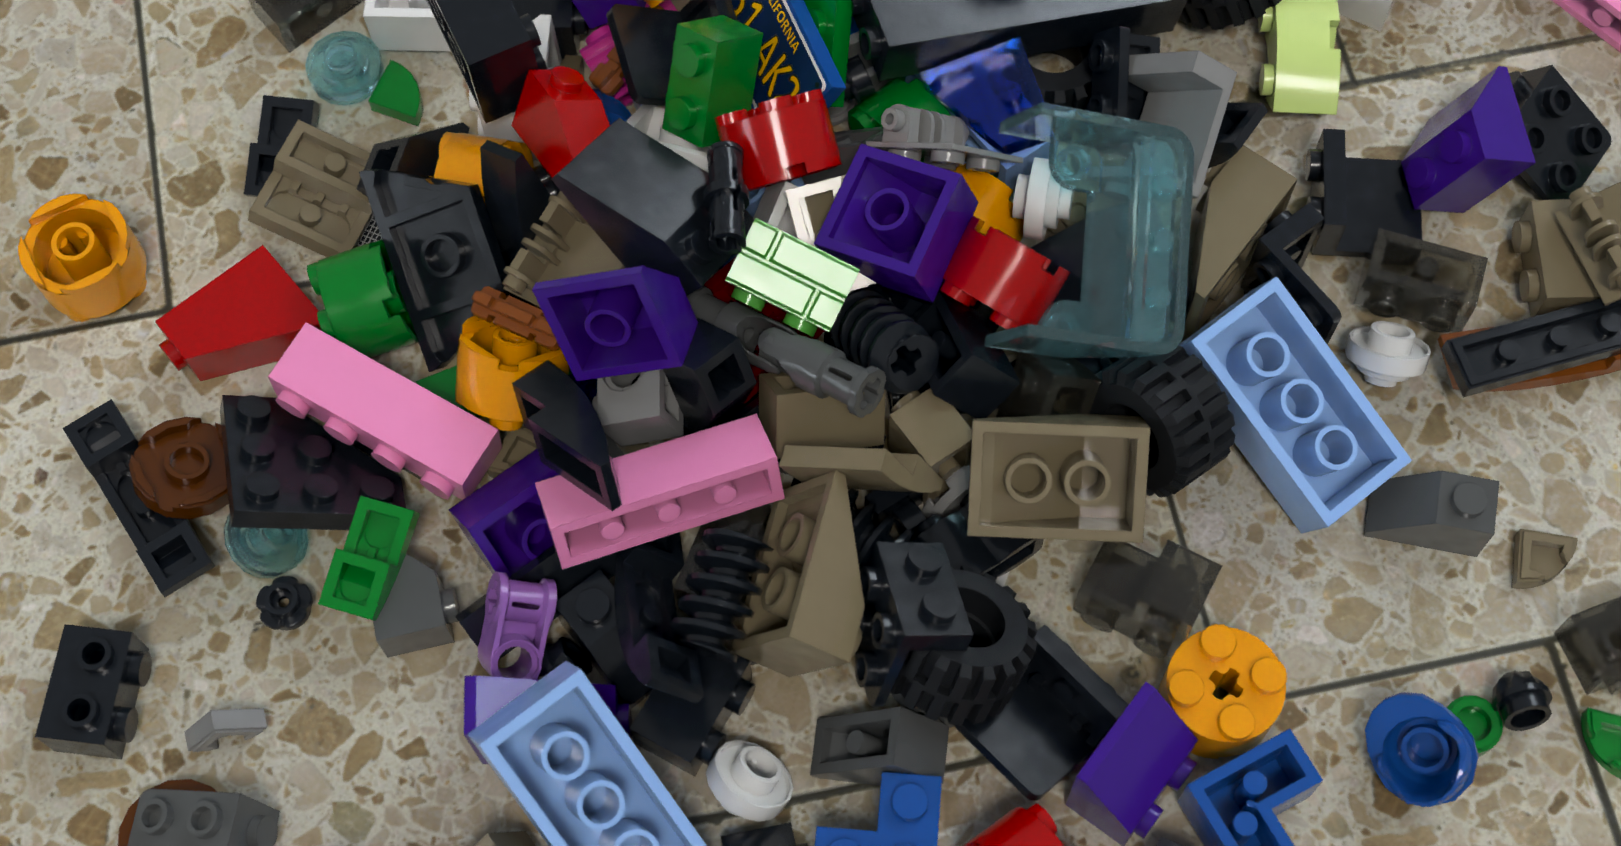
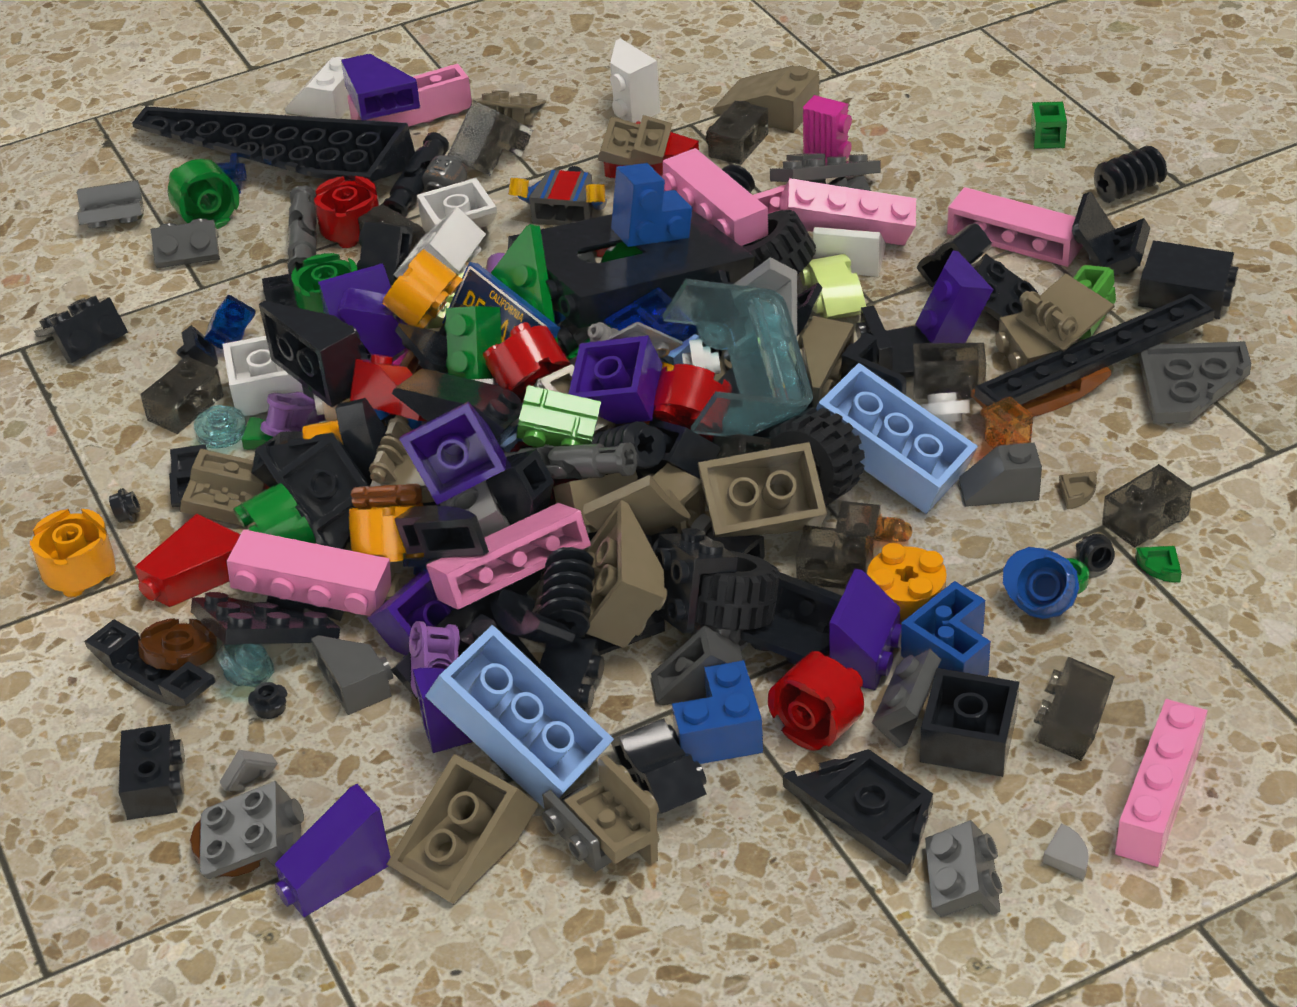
camera: 15 degrees left, 25 degrees down
green slope [318,495,420,621] -> none
black pin [703,141,749,255] -> none
white plate [706,740,793,822] -> none
none -> black plate [109,488,141,523]
none -> medium lavender piece [260,392,325,437]
none -> clear orange arm [861,505,913,543]
none -> black brick [917,223,992,287]
none -> clear orange brick [981,396,1033,449]

